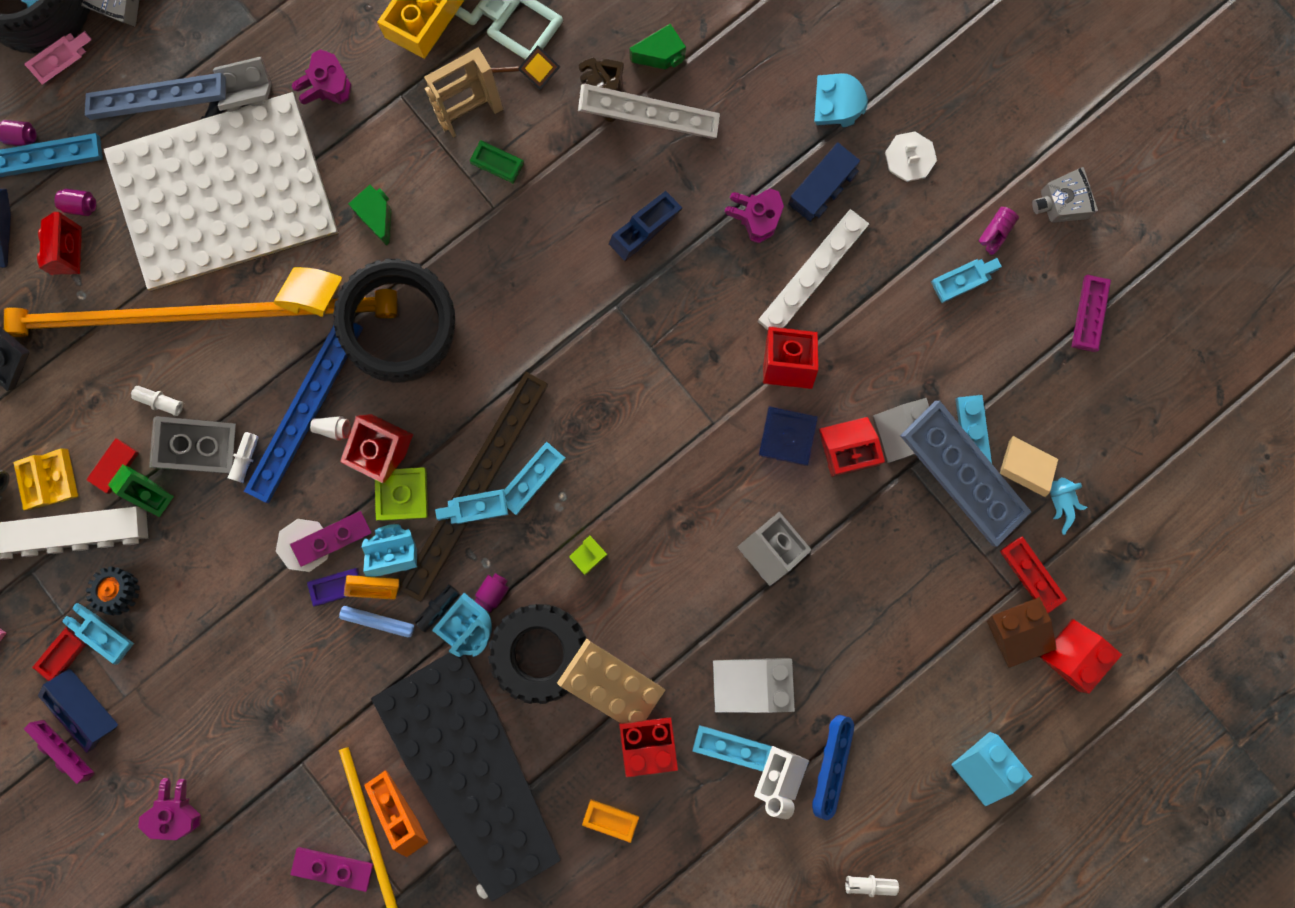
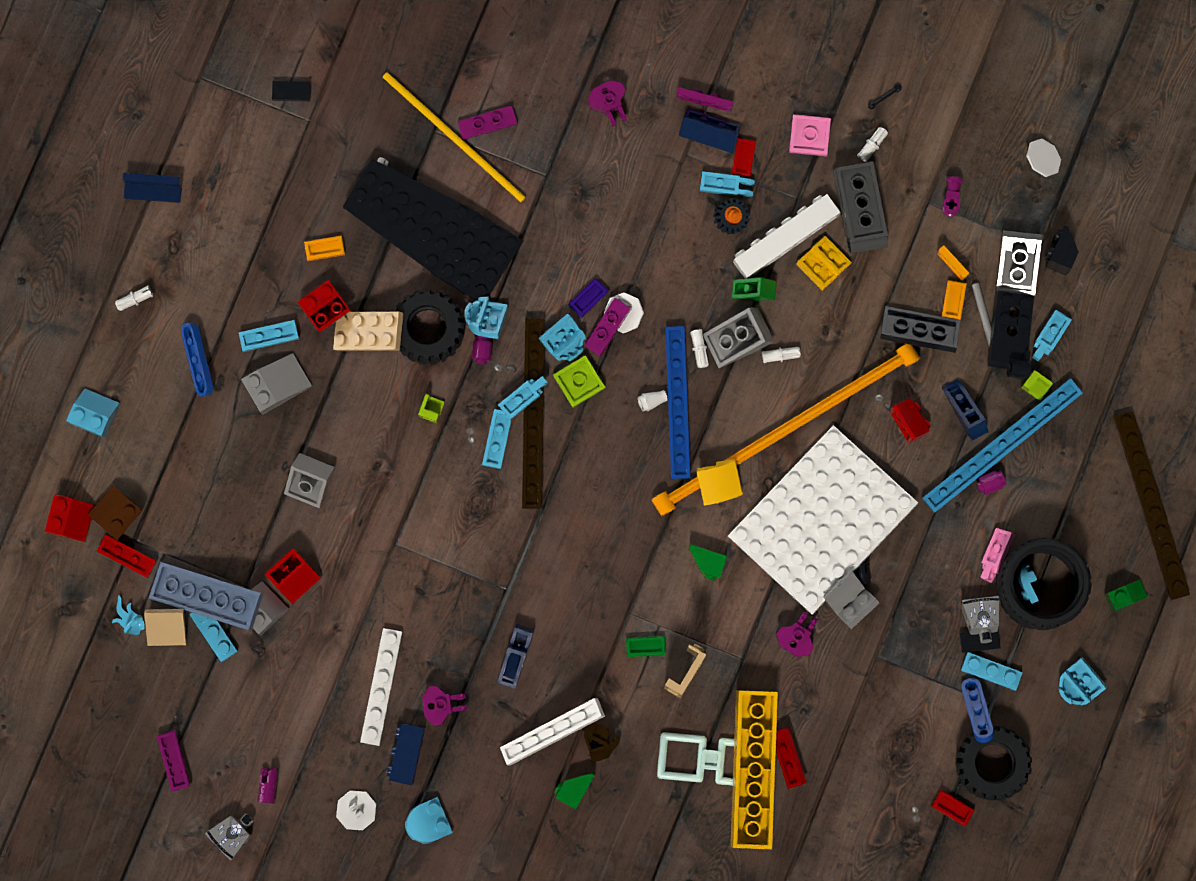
camera: 155 degrees right, 0 degrees up
magenta brick [54,189,96,216] -> none
sand blue plate [85,73,226,120] -> none
red tile [86,438,139,494] -> none
black tyre [333,258,455,383] -> none
light blue axle [339,606,414,637] -> none
red slope [340,414,413,483] -> none
light orange tile [344,575,399,599] -> none
orange slope [364,770,429,857] -> none
black pin [414,584,461,632] -> none
piece [491,45,560,90] -> none
white hinge [754,746,809,820] -> none
clear blue plate [758,406,818,466] -> none
red slope [763,327,818,389] -> none
medium azure hinge [931,258,1002,303] -> none

